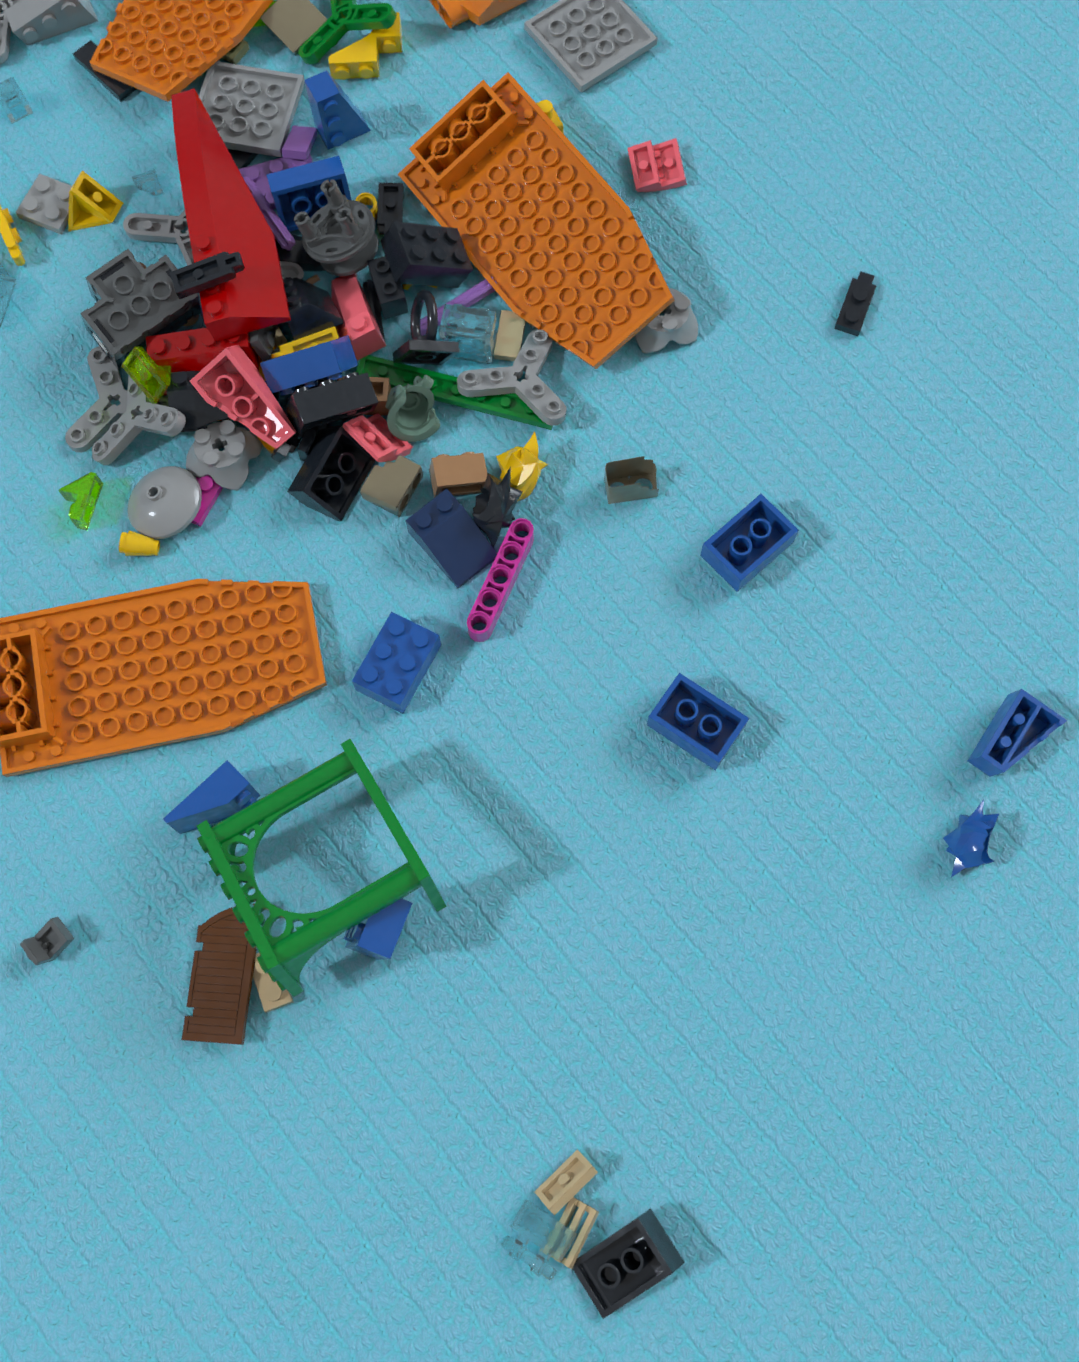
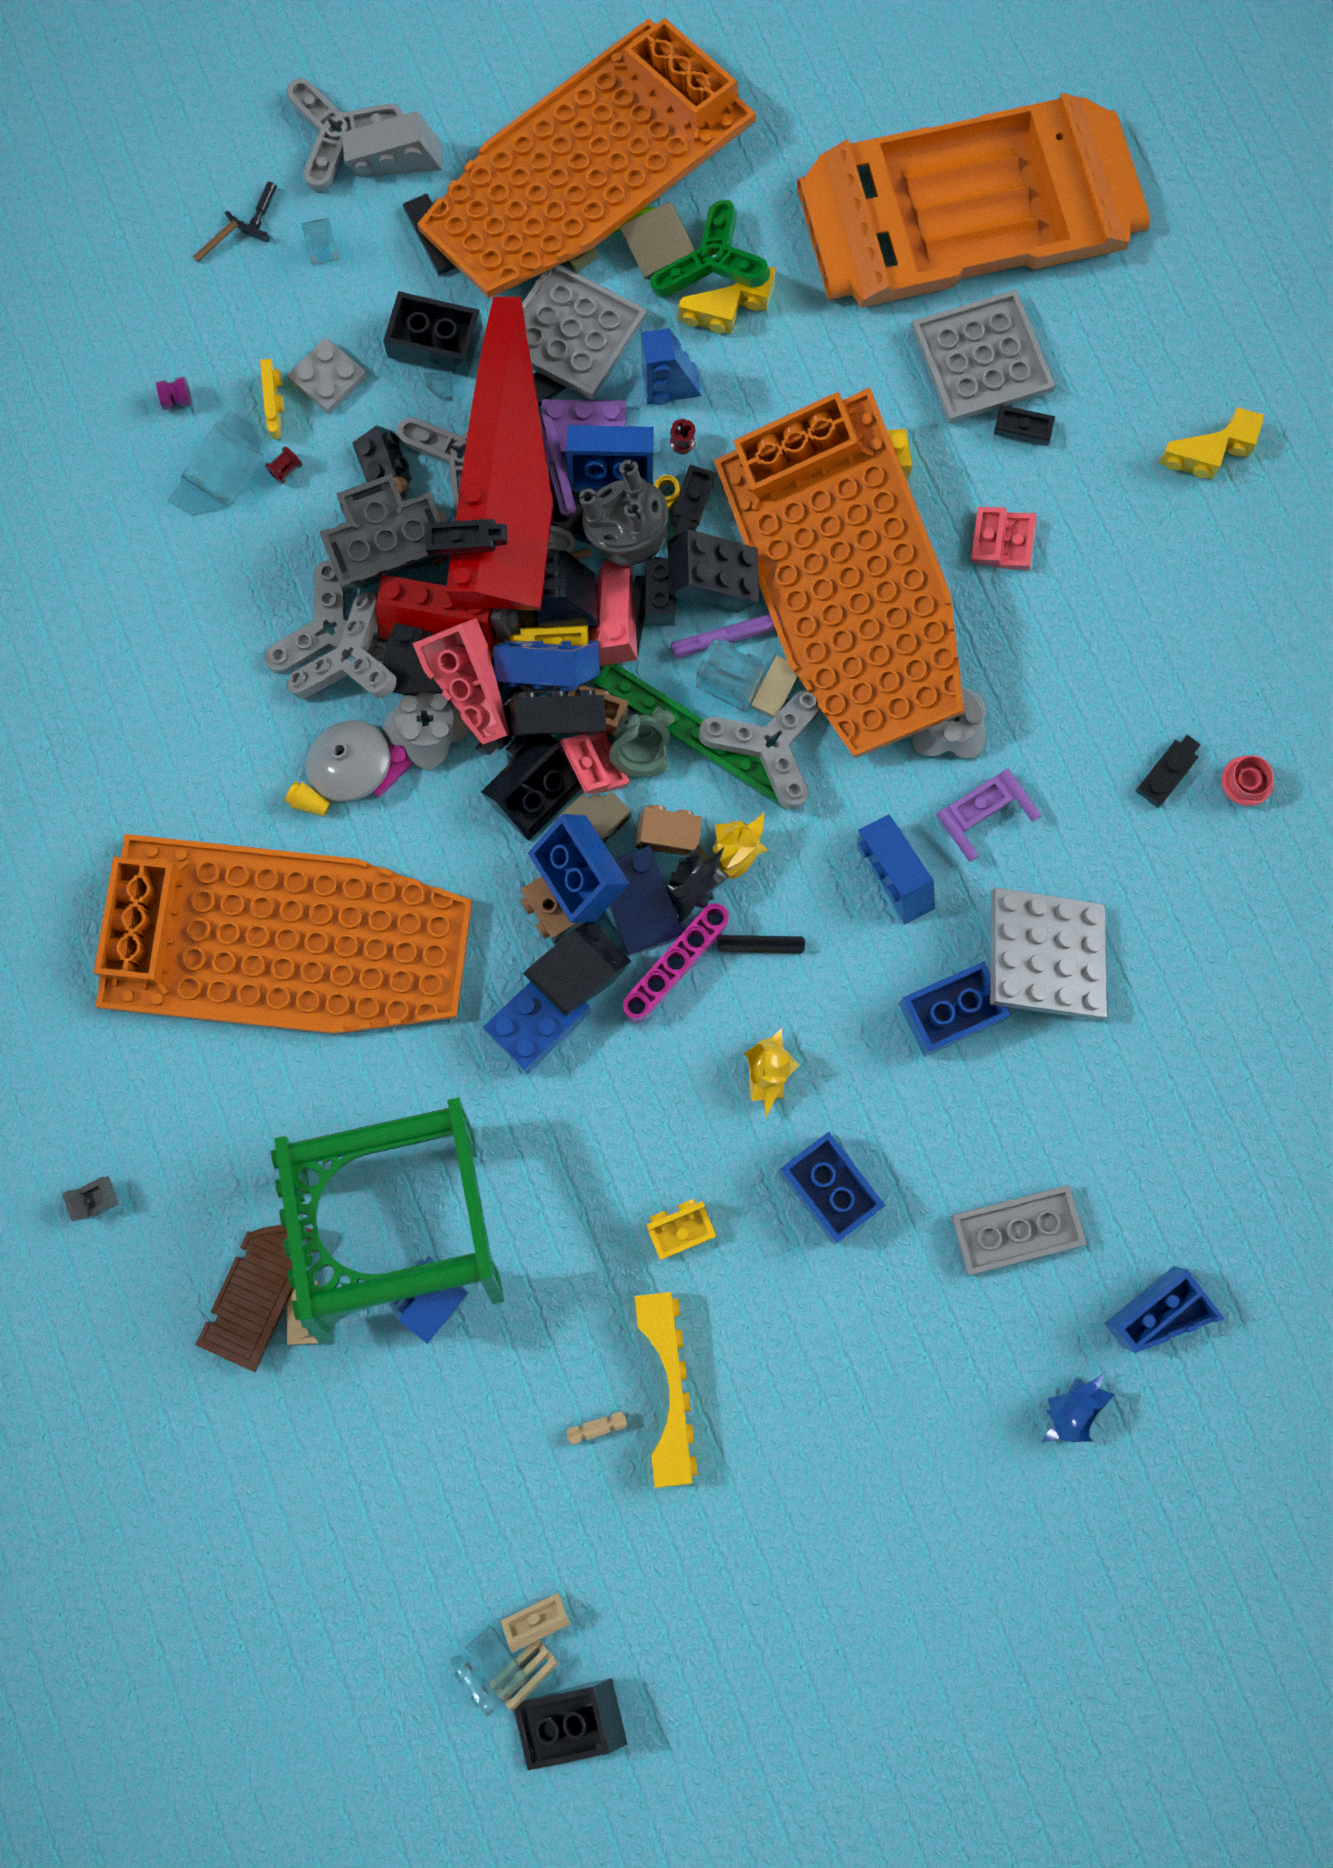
camera: 15 degrees right, 5 degrees up
clear neon green slope [58,472,103,530] -> none
yellow slope [68,171,123,232] -> none
clear neon green slope [121,347,171,404] -> none
blue slope [163,760,260,834] -> none
medium lavender tile [282,125,317,160] -> none
black tile [393,290,459,365] -> none
dark tan piece [604,456,659,504] -> none
none -> dark red bush [264,446,303,484]
none -> black bracket [352,425,412,482]
none -> black brick [383,291,483,376]
none -> medium nougat brick [520,876,583,944]
none -> black slope [523,922,631,1017]
none -> blue brick [528,814,630,923]
none -> tan axle [566,1411,627,1445]
none -> yellow arch [634,1292,698,1488]
none -> yellow bracket [646,1199,717,1261]
none -> dark red bush [670,418,696,454]
none -> black axle [717,935,805,953]
none -> yellow hair [743,1028,799,1118]
none -> blue wedge [857,814,935,925]
none -> medium lavender plate [936,768,1042,863]
none -> light grey plate [950,1185,1087,1276]
none -> light grey plate [990,887,1107,1021]
none -> black plate [993,405,1055,446]
none -> yellow arch [1159,407,1264,479]
none -> coral piece [1221,755,1274,806]

